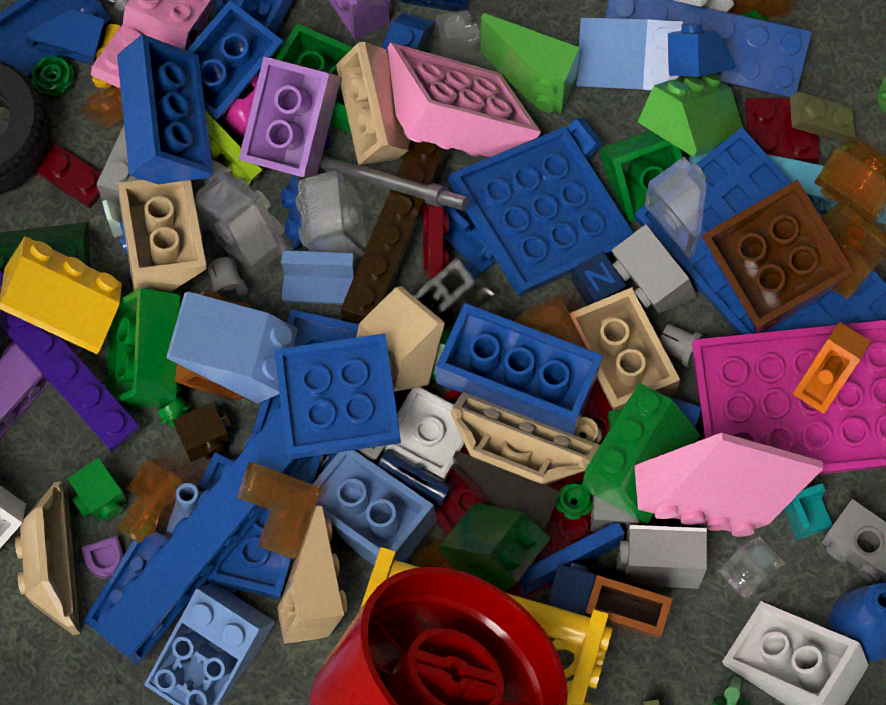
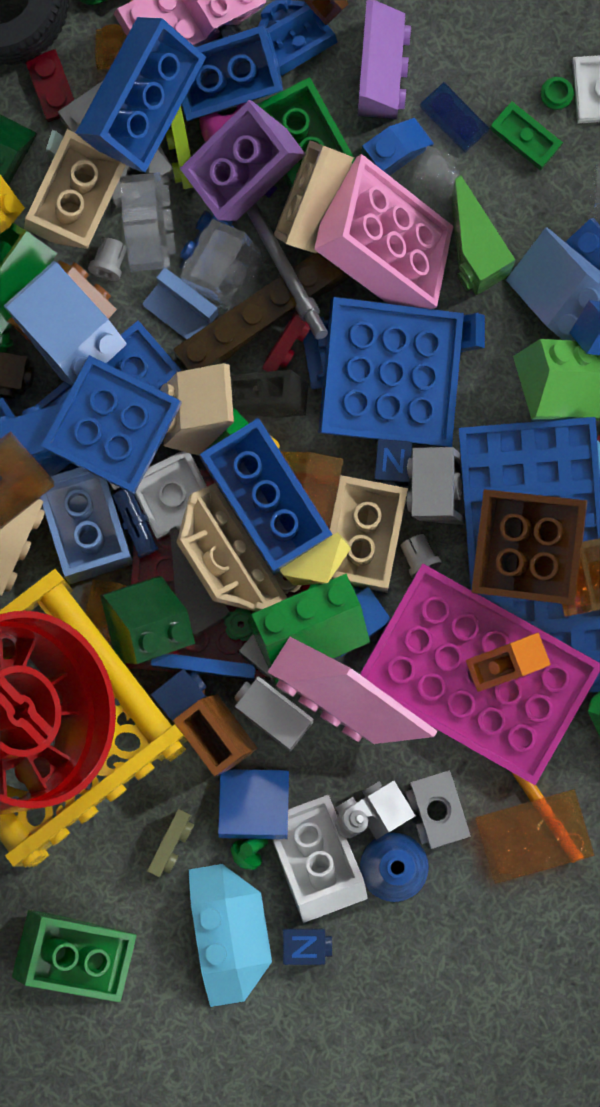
camera: 35 degrees right, 15 degrees up
green slope [599,130,686,223] -> none
clear slope [645,157,707,259] -> none
clear brick [718,536,786,599] -> none
teal panel [784,483,833,540] -> none
none -> blue tile [218,770,289,839]
none -> light yellow slope [280,532,351,586]
none -> brick [335,781,415,839]

